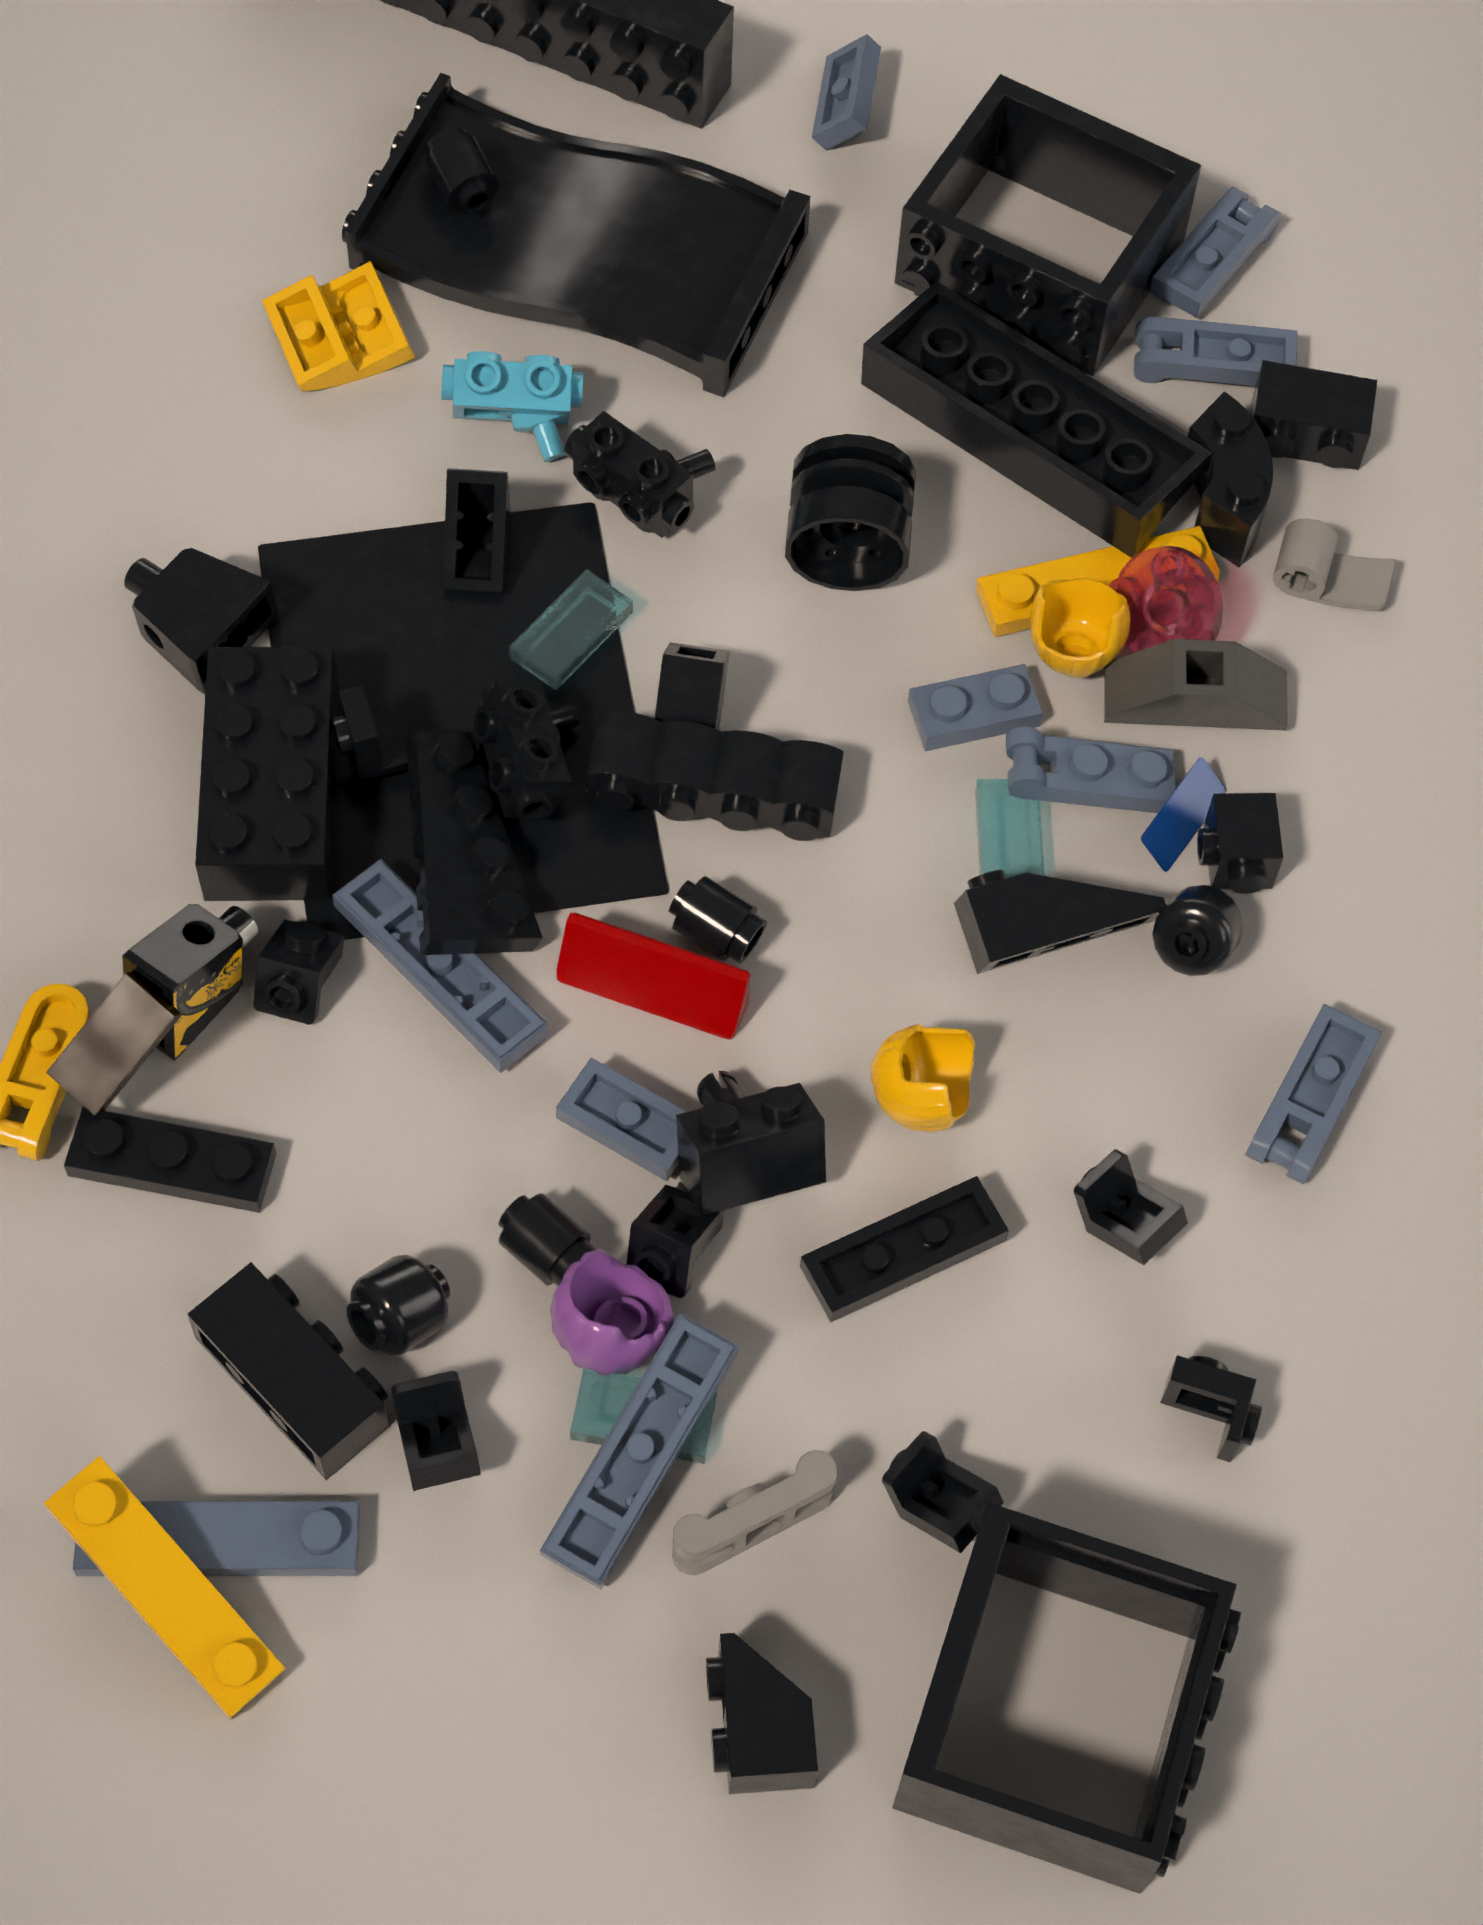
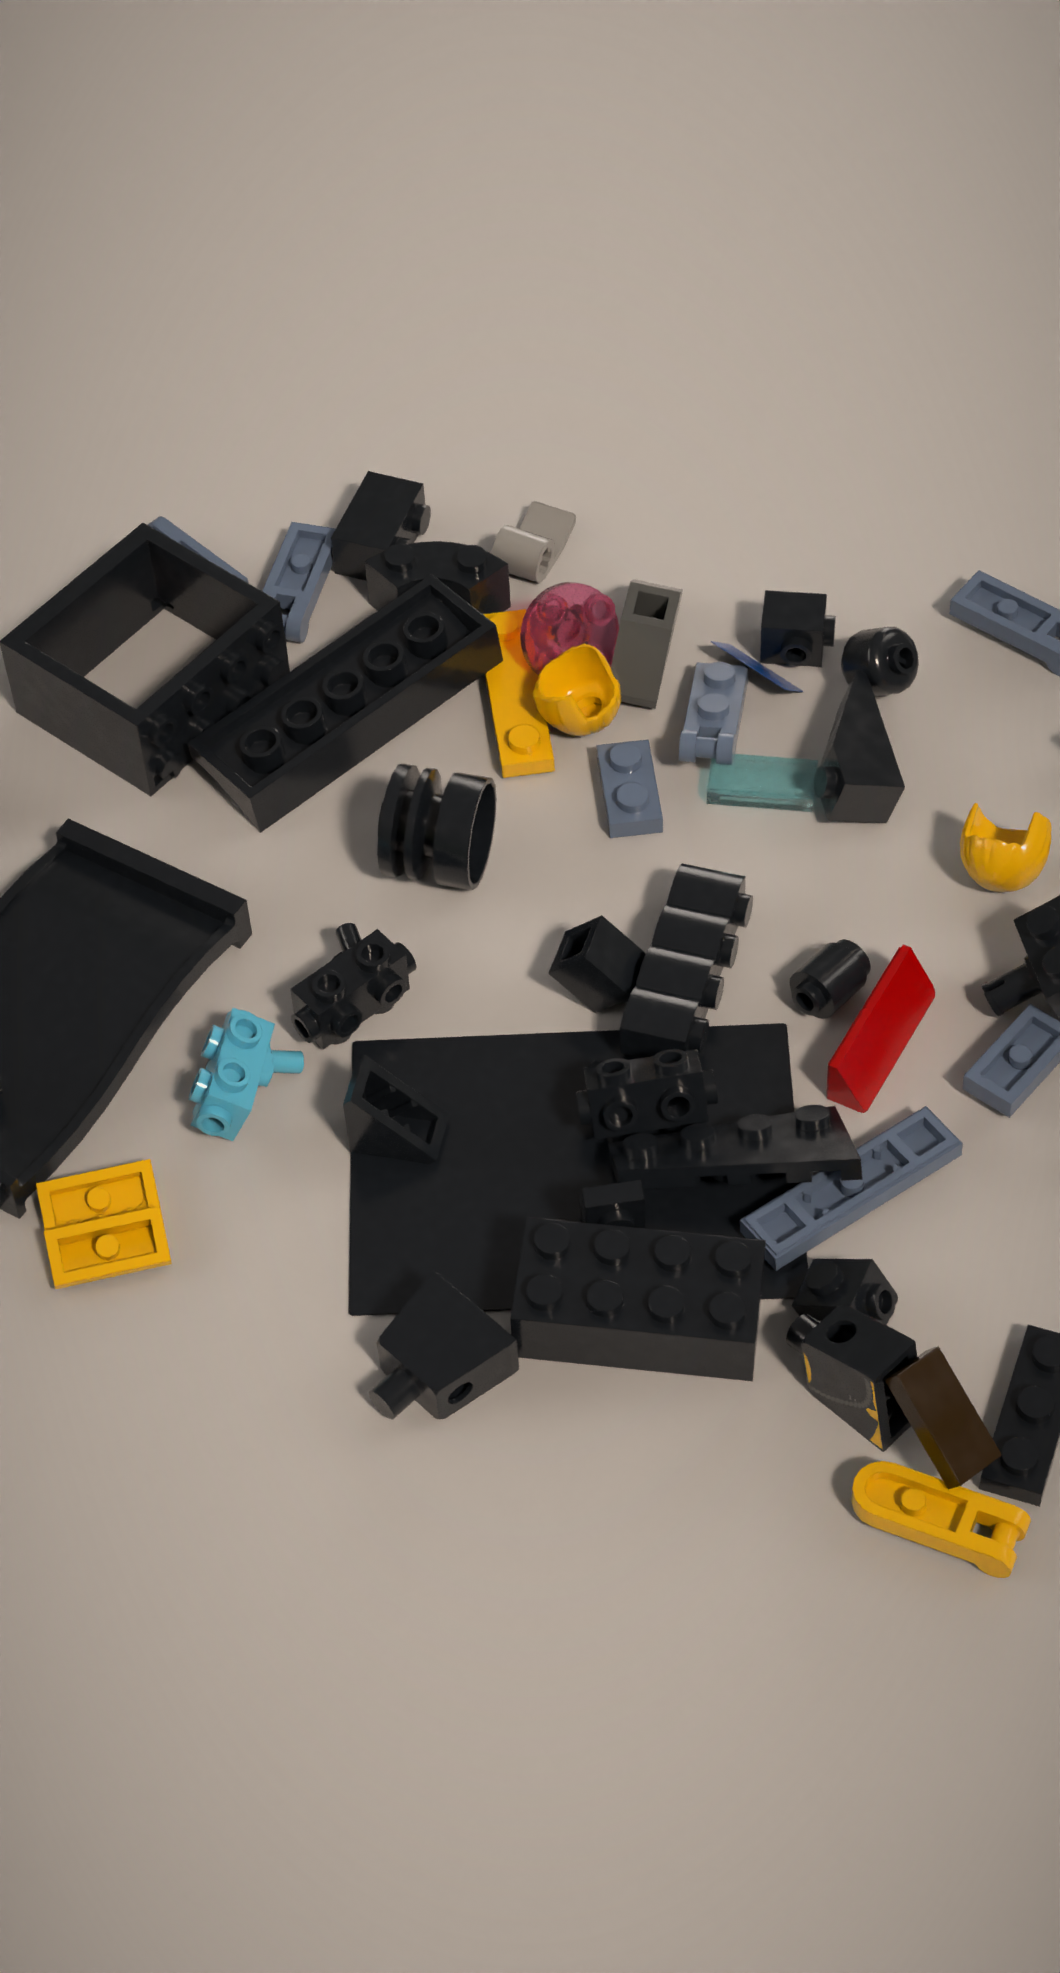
camera: 75 degrees left, 10 degrees down
clear light blue tile [509,569,633,690] -> none

